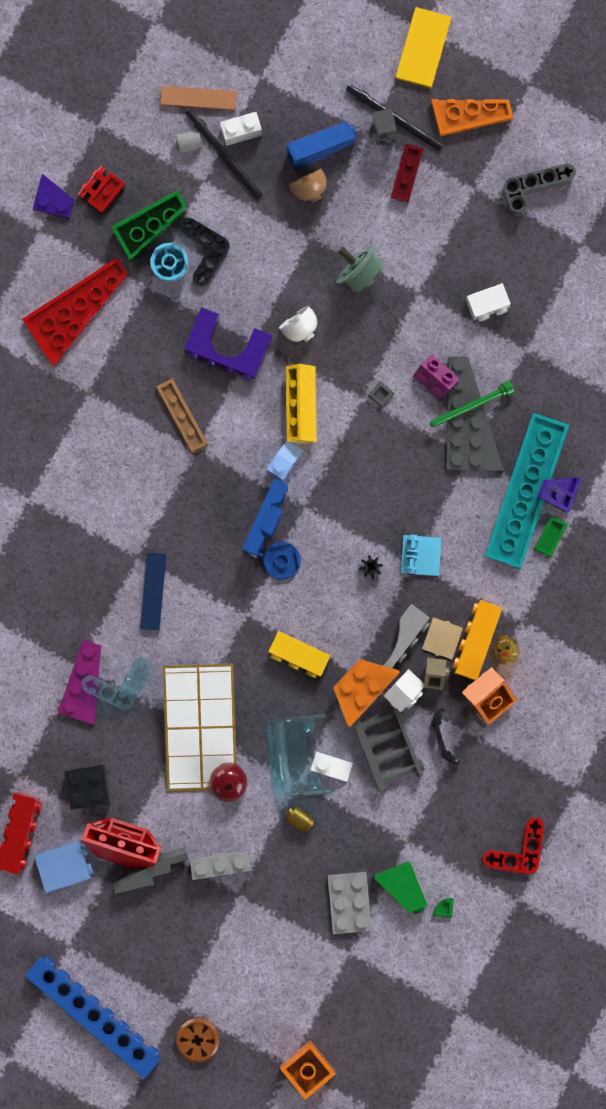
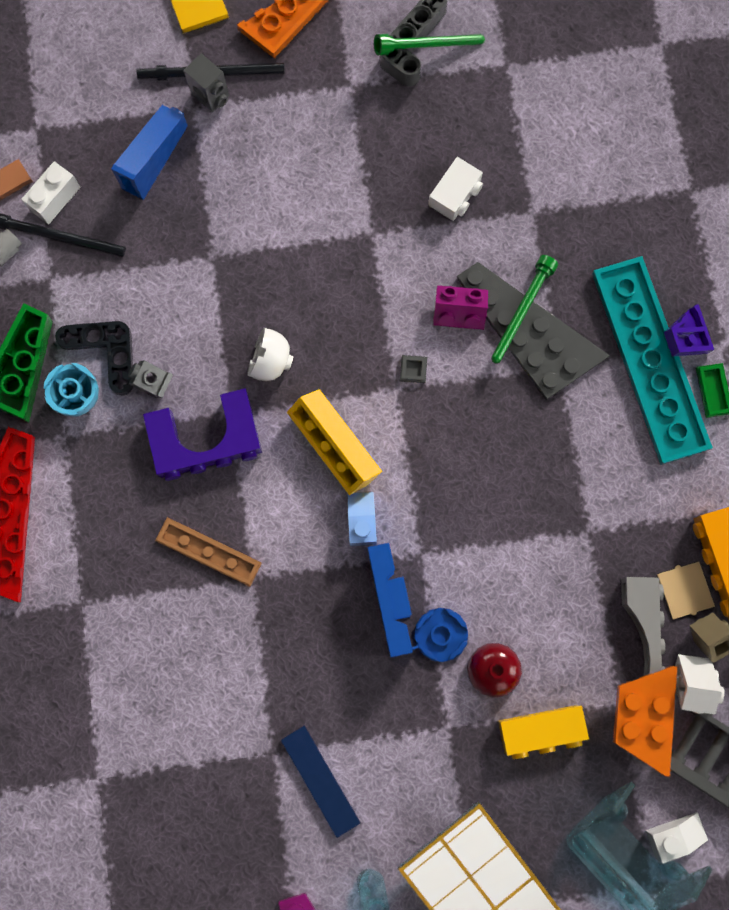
camera: 30 degrees left, 5 degrees down
medium nougat cylinder [289,168,327,203] -> none
sand green piece [336,244,385,292] -> none
black gear [359,555,383,579] -> none
dark red plate [391,143,424,203] -> none
medium azure hinge [401,535,442,576] -> none
none -> dark grey brick [128,360,173,398]
none -> green piece [374,34,485,56]
none -> dark red cylinder [467,643,522,698]

